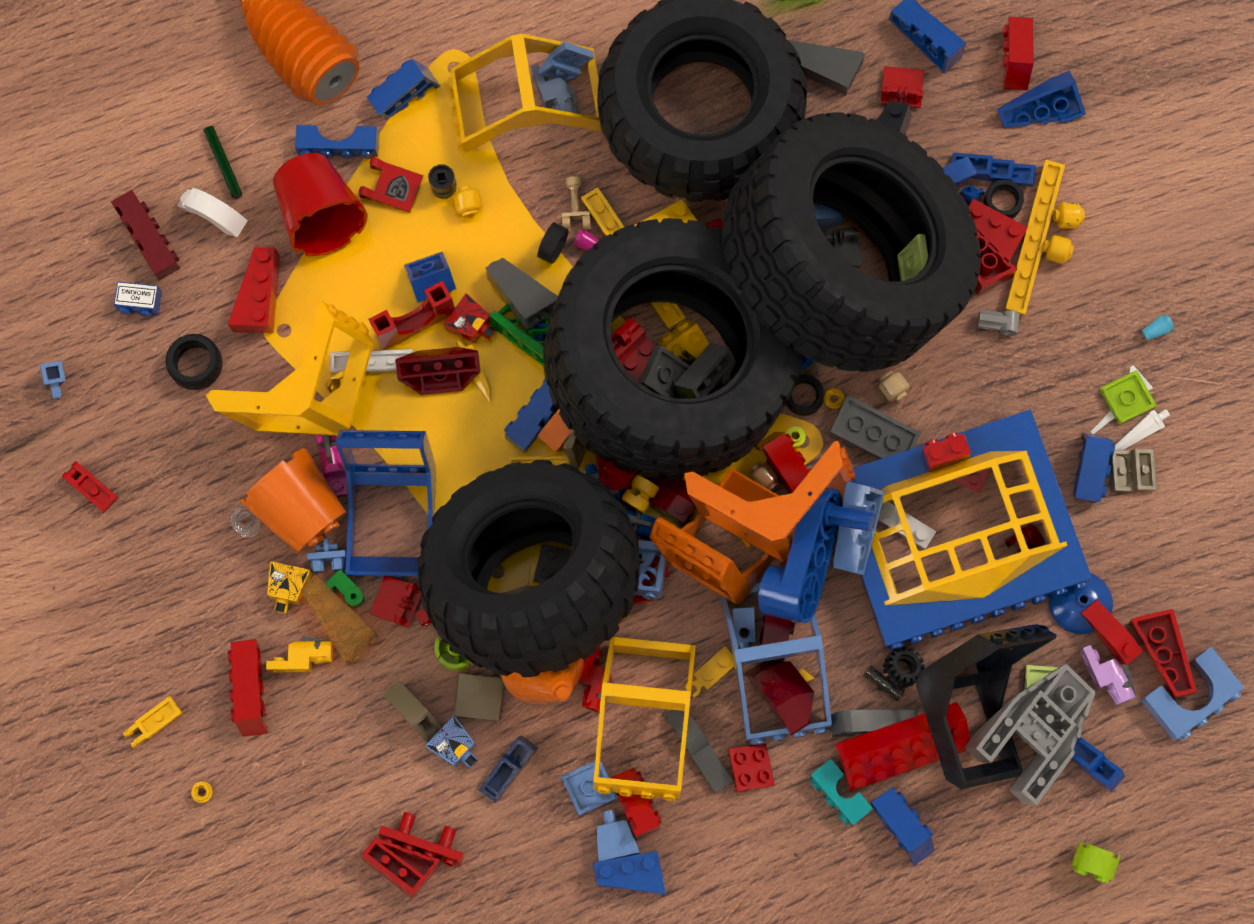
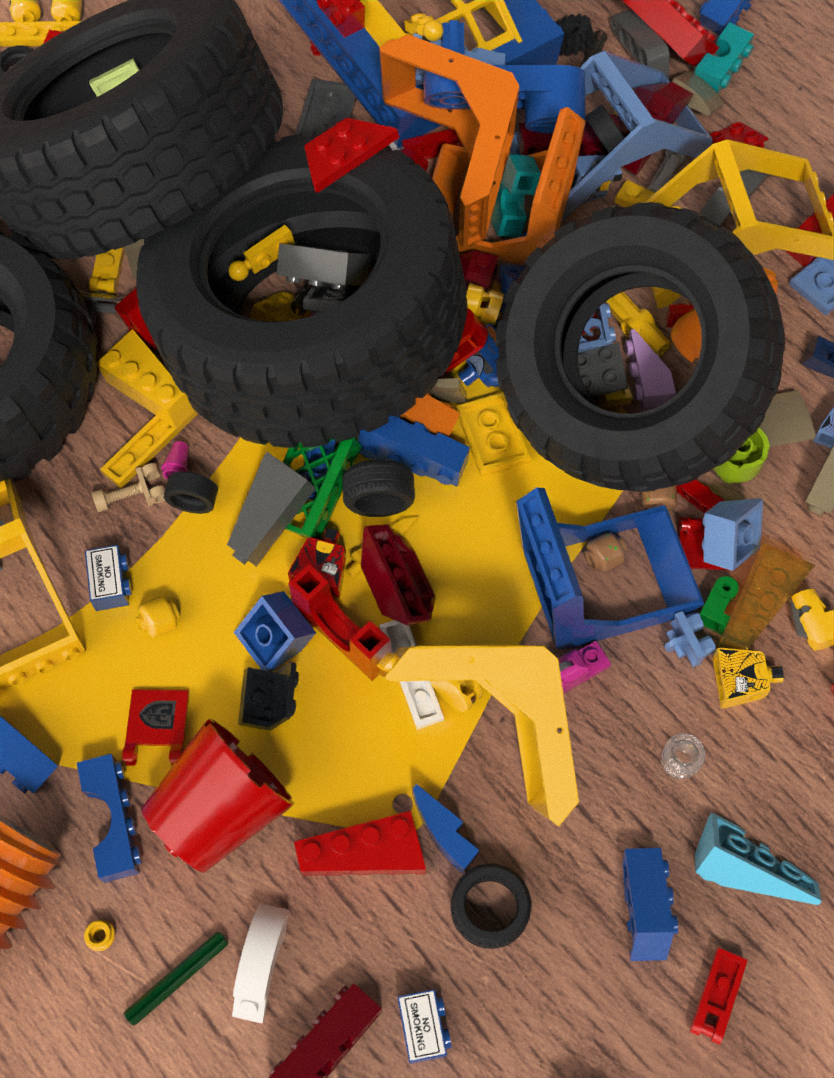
camera: 110 degrees left, 10 degrees down
orange cone [240,448,347,554] -> none
black wheel [428,164,457,199] -> none
none -> yellow plate [84,919,115,951]
none -> brick [85,545,132,611]
none -> yellow plate [228,225,295,281]
none -> black bracket [238,662,299,731]
none -> red wing [304,117,399,193]
none -> black tyre [342,459,415,517]
none -> yellow plate [404,13,444,41]
none -> blue slope [412,784,479,874]
none -> teal arch [491,154,541,237]
none -> medium nougat head [584,532,627,573]
none -> black tyre [586,104,625,153]
none -> blue wedge [622,848,678,961]
none -> light grey pin [647,150,686,193]
none -> dark tan slope [673,71,724,116]
none -> medium azure wedge [694,813,822,905]
none -> medium blue slope [702,498,763,571]

